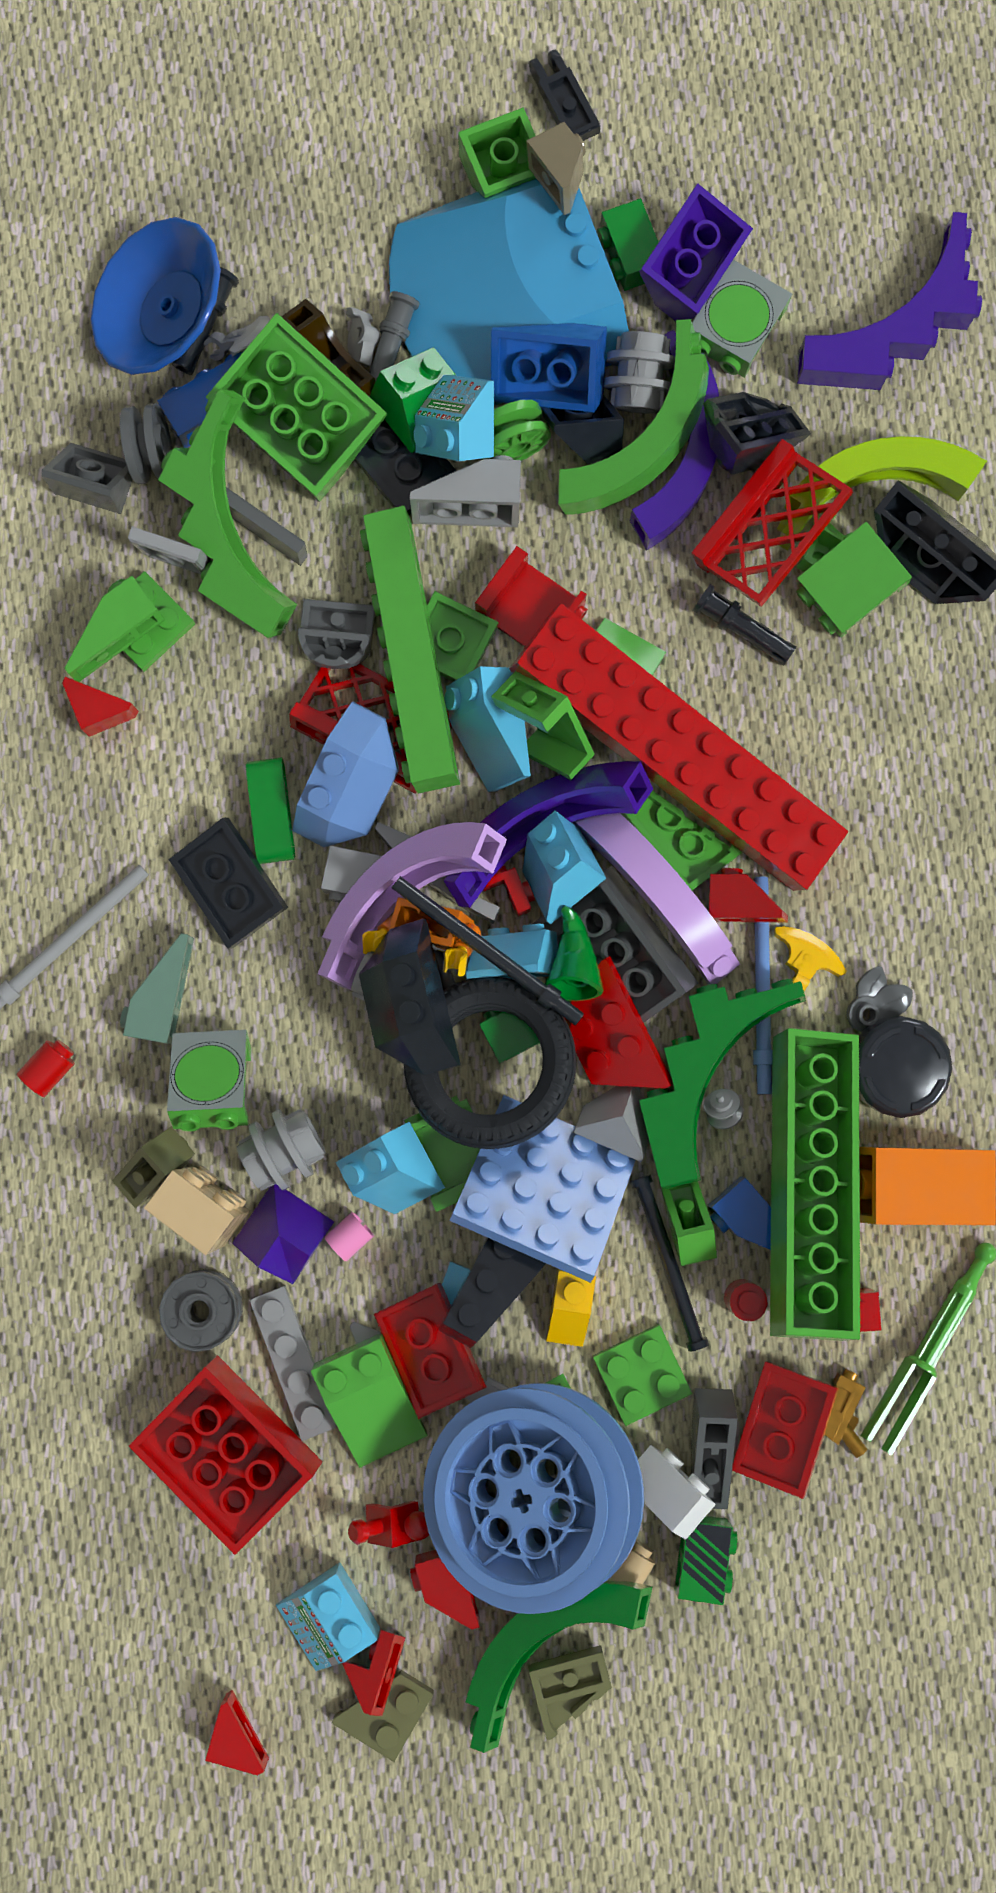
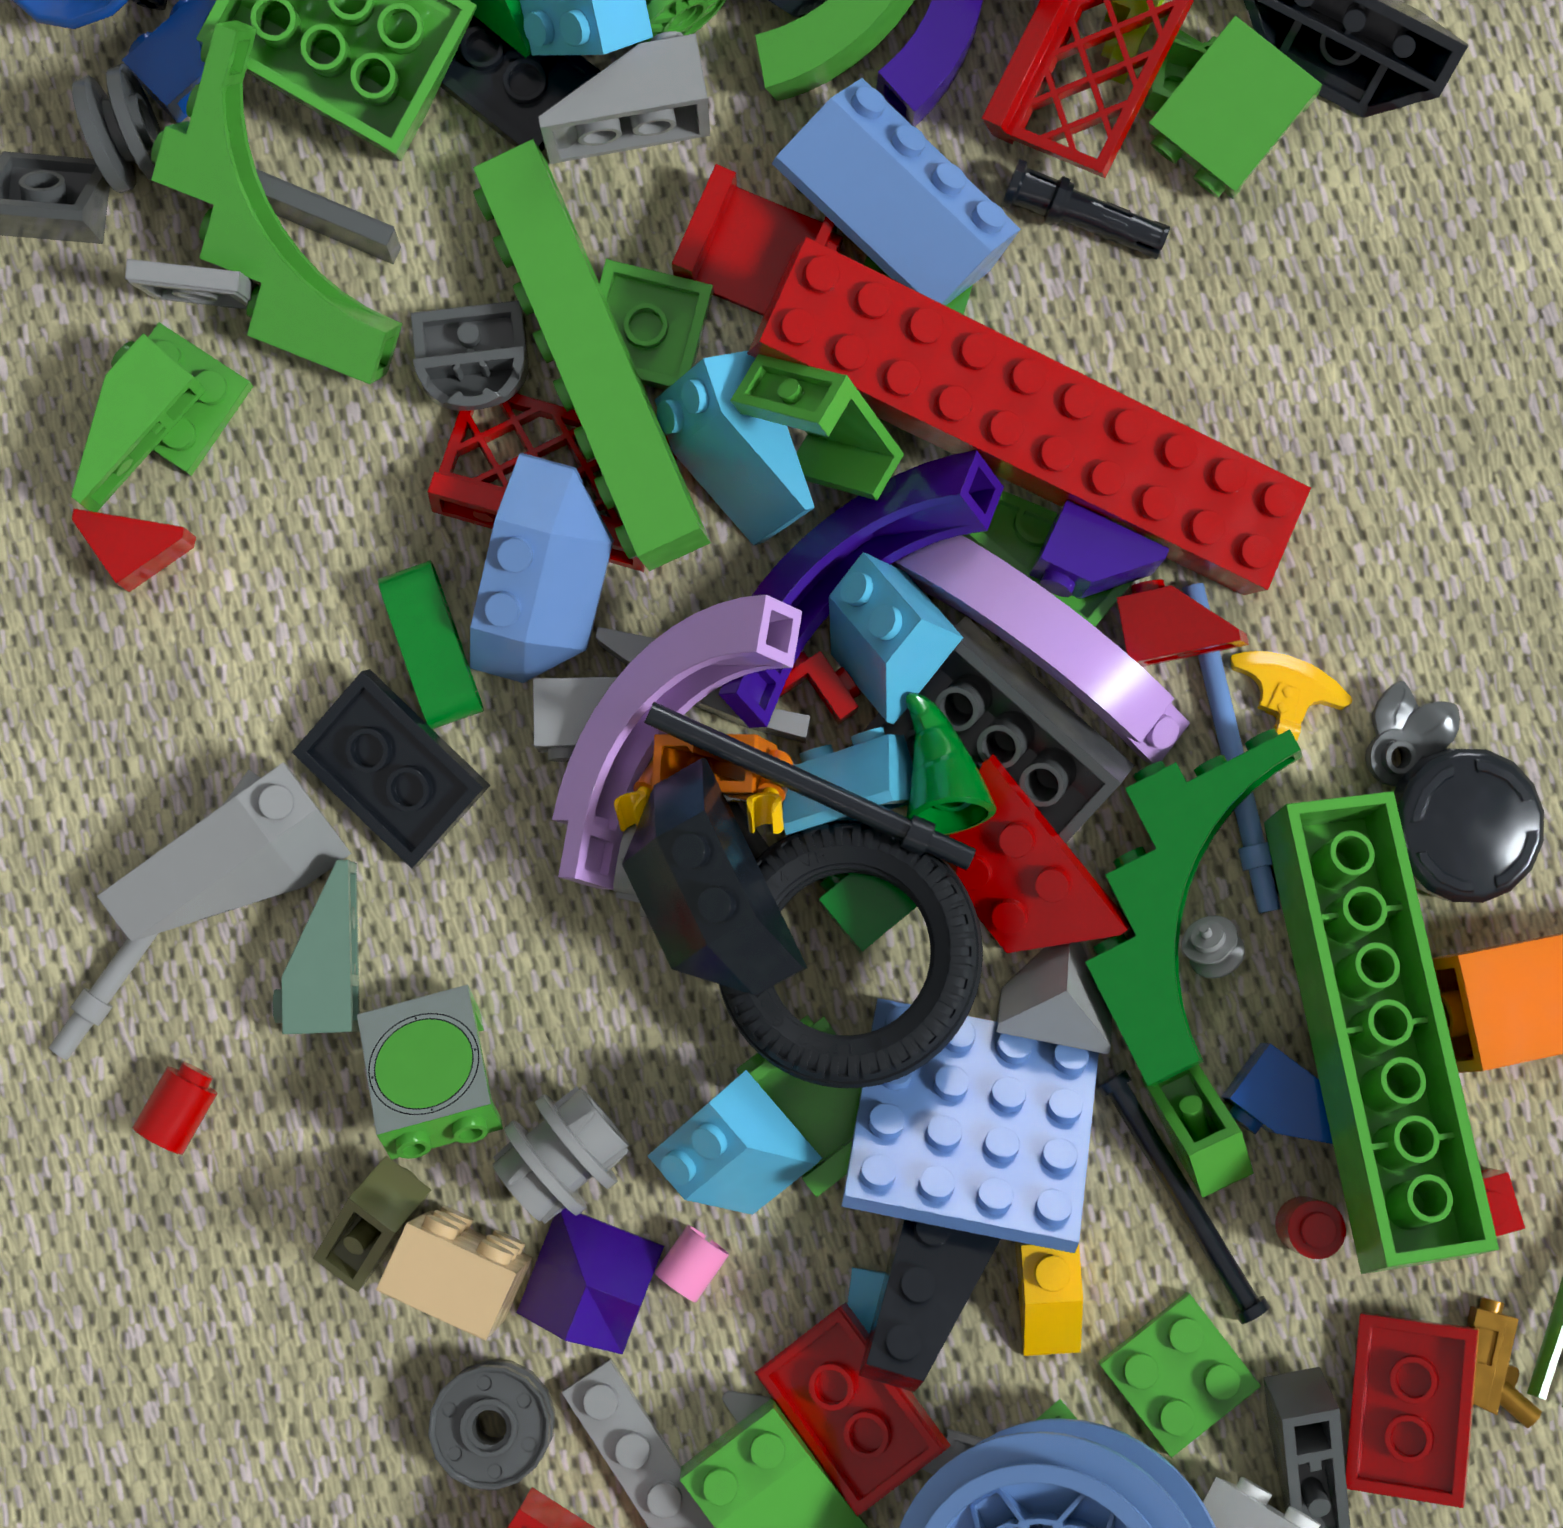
camera: 10 degrees left, 0 degrees up
none -> light grey wedge [97,762,352,942]
none -> medium blue slope [772,78,1021,306]
none -> dark purple slope [1029,500,1169,599]

